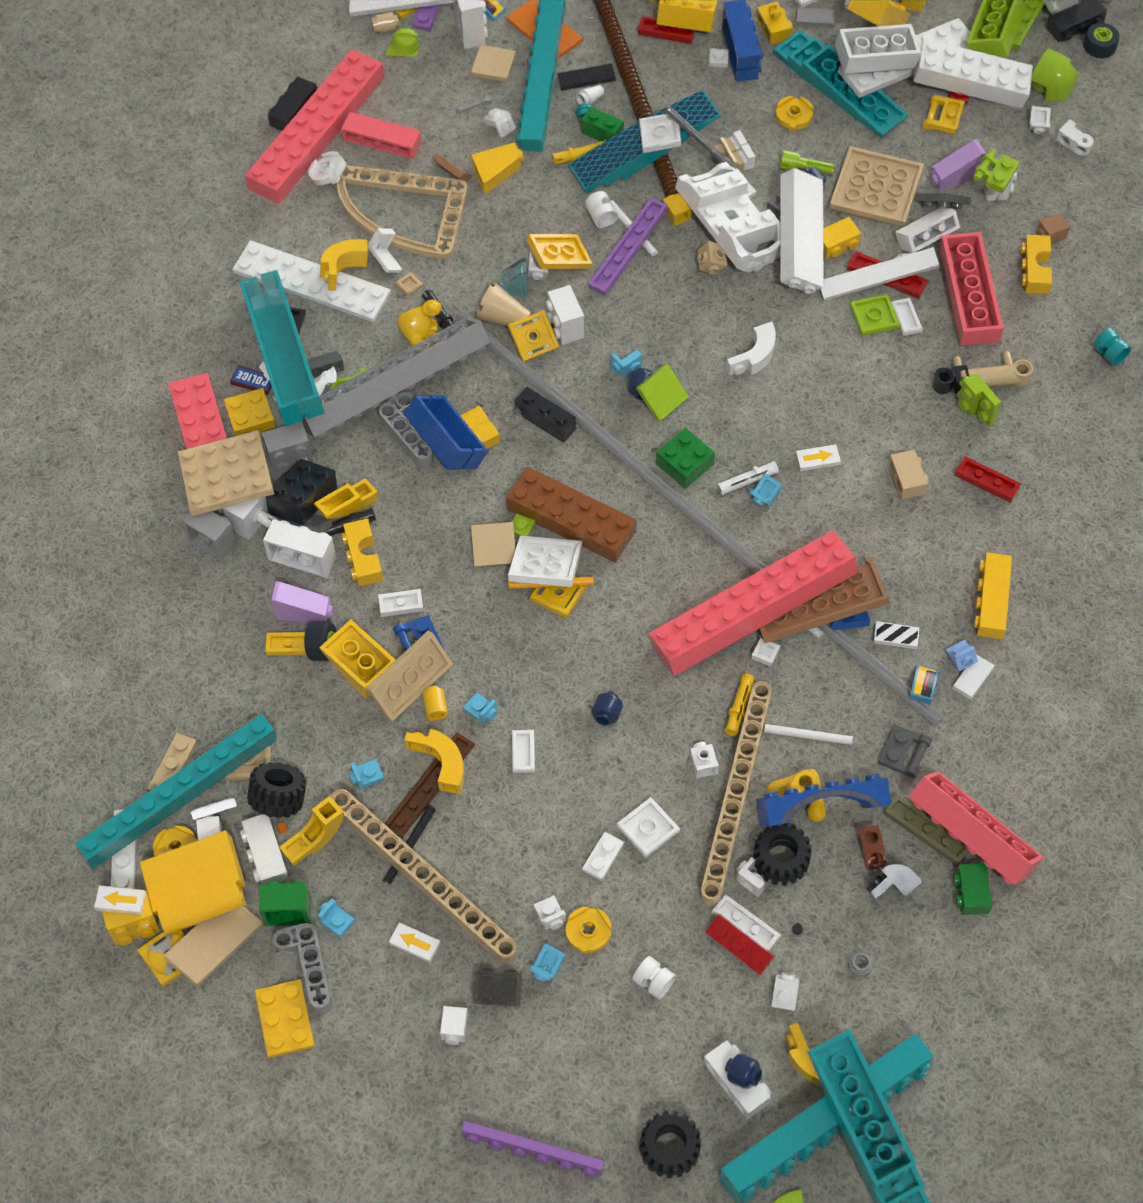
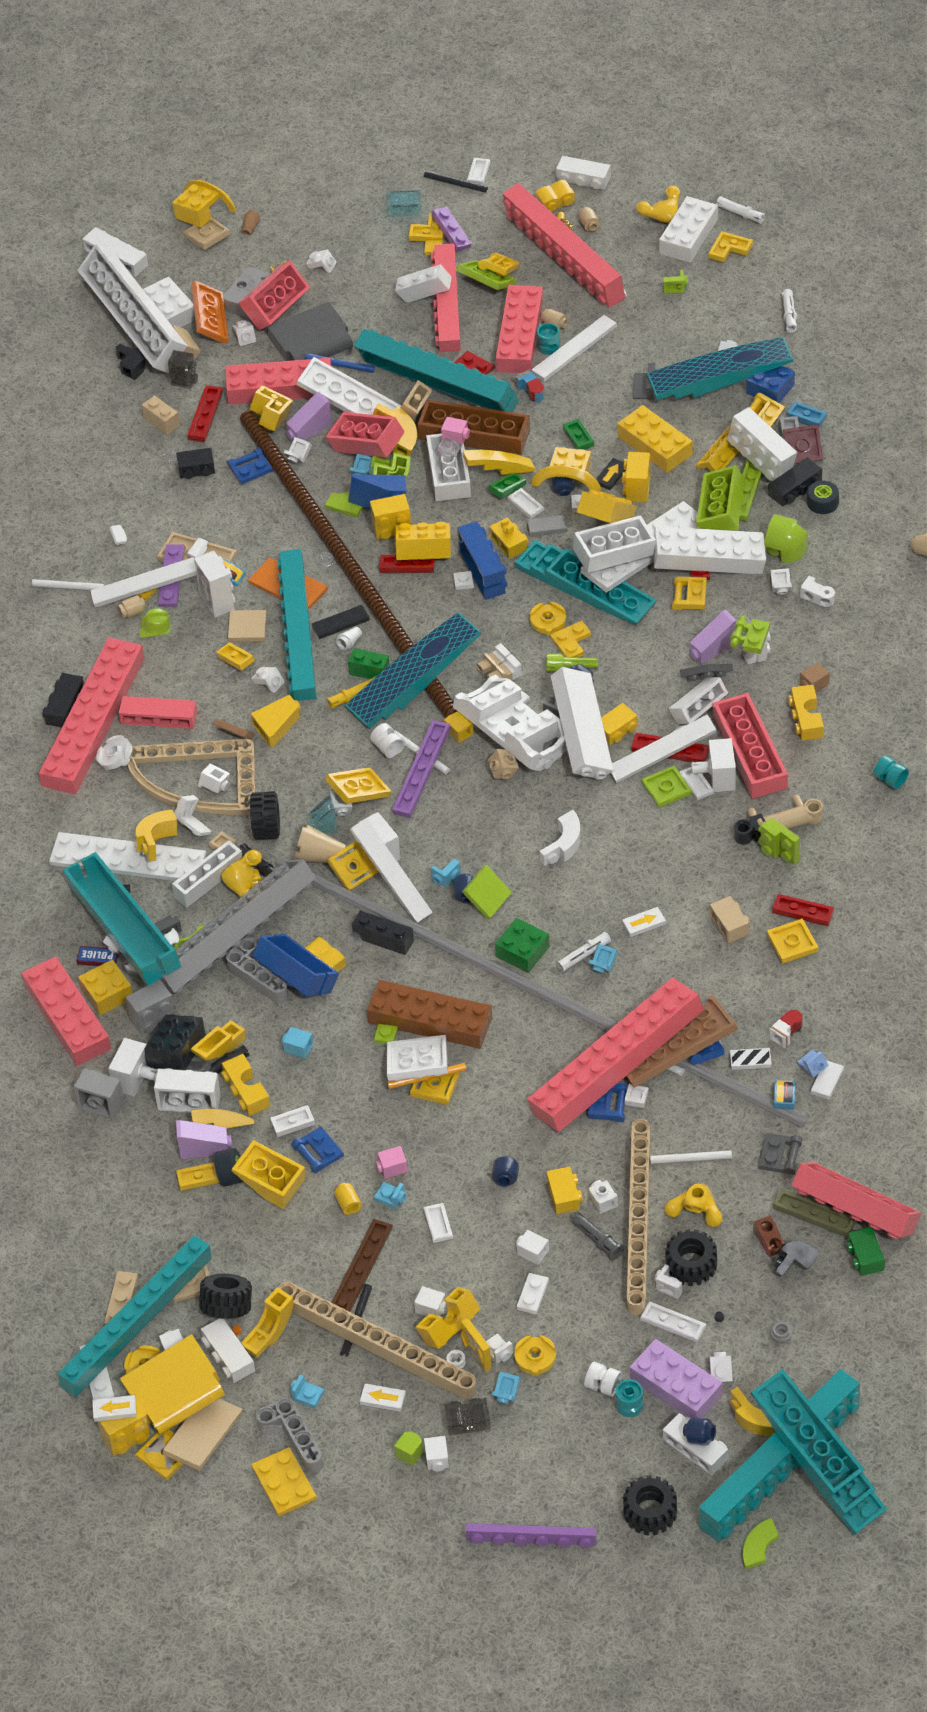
camera: 10 degrees left, 10 degrees down
tan plate [178,430,274,516] -> none
white tile [191,797,237,820] -> none
green brick [259,881,312,926] -> none
medium azure bracket [348,759,384,790] -> none
tan plate [366,631,453,722] -> none
yellow arch [404,729,465,795] -> none
tan tile [471,522,515,568] -> none
teal plate [575,103,592,119] -> none
white plate [617,797,680,858] -> none
white tile [639,114,682,153] -> none
dark grey piece [664,106,741,172] -> none
red plate [705,914,775,975] -> none
yellow pin [724,673,755,736] -> none
blue arch [756,774,892,826] -> none
tan plate [829,146,924,227] -> none
yellow brick [974,552,1012,639] -> none
none -> white brick [172,840,242,908]
none -> yellow slope [191,1108,254,1129]
none -> white brick [198,763,230,794]
none -> yellow plate [216,642,255,671]
none -> black tyre [250,791,280,840]
none -> medium azure brick [281,1027,314,1059]
none -> white tile [350,818,433,923]
none -> bright pink brick [375,1146,408,1179]
none -> lime piece [394,1432,423,1466]
none -> white brick [414,1286,447,1316]
none -> yellow arch [415,1287,481,1349]
none -> white bush [446,1350,466,1368]
none -> yellow piece [461,1318,492,1372]
none -> white brick [516,1230,549,1265]
none -> yellow brick [546,1166,583,1215]
none -> yellow plate [550,621,591,658]
none -> dark grey pin [571,1212,625,1260]
none -> blue plate [588,1083,628,1122]
none -> teal wheel [616,1379,643,1417]
none -> lavender brick [630,1339,723,1418]
none -> white brick [691,738,735,792]
none -> yellow plate [767,918,818,964]
none -> leg [770,1010,803,1048]

